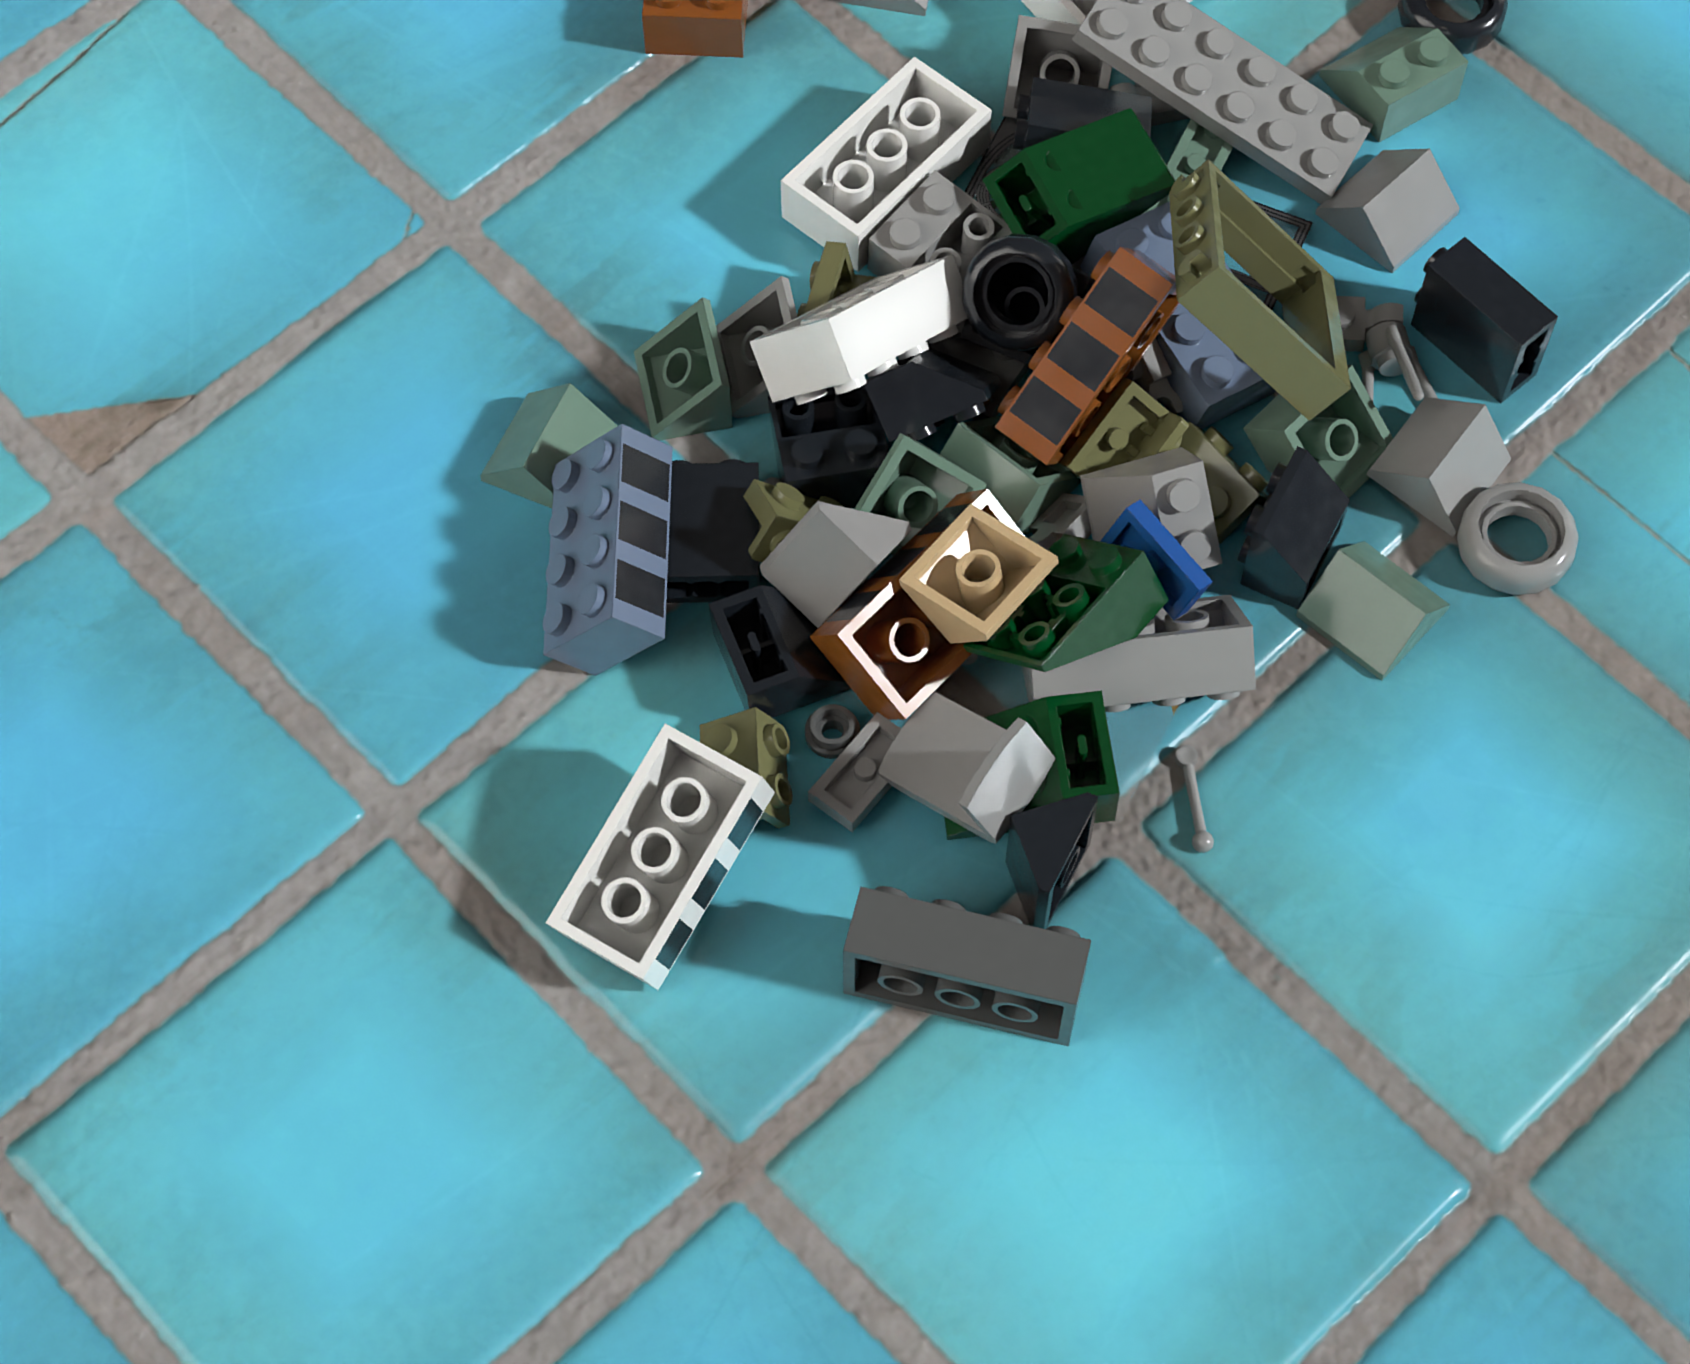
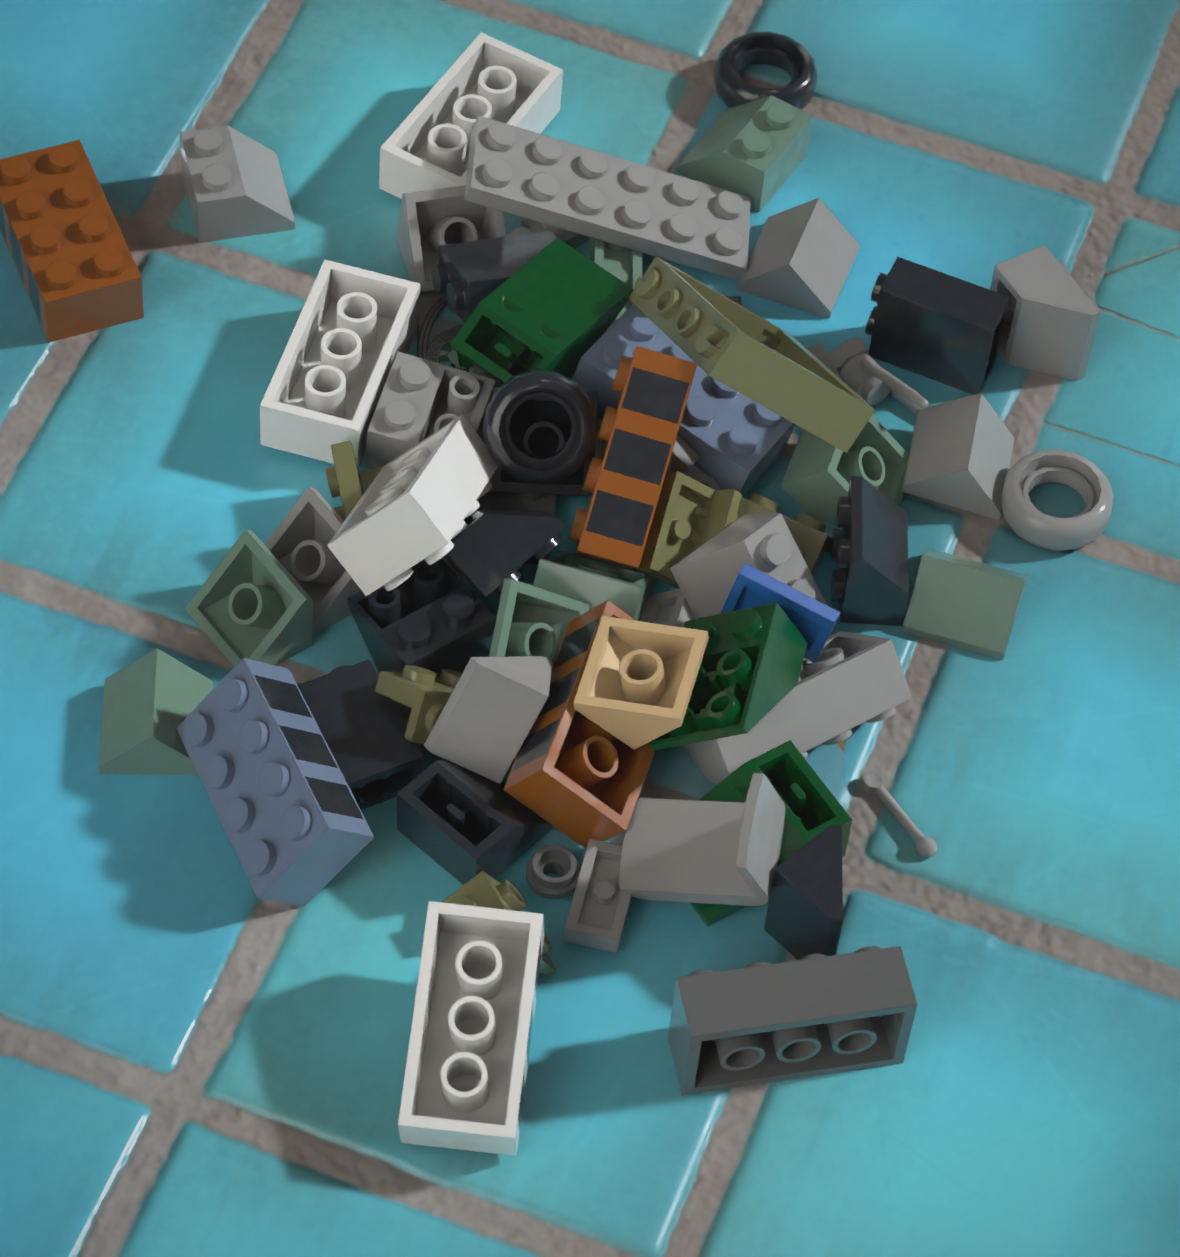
camera: 30 degrees left, 10 degrees down
none -> light grey slope [990,245,1101,381]

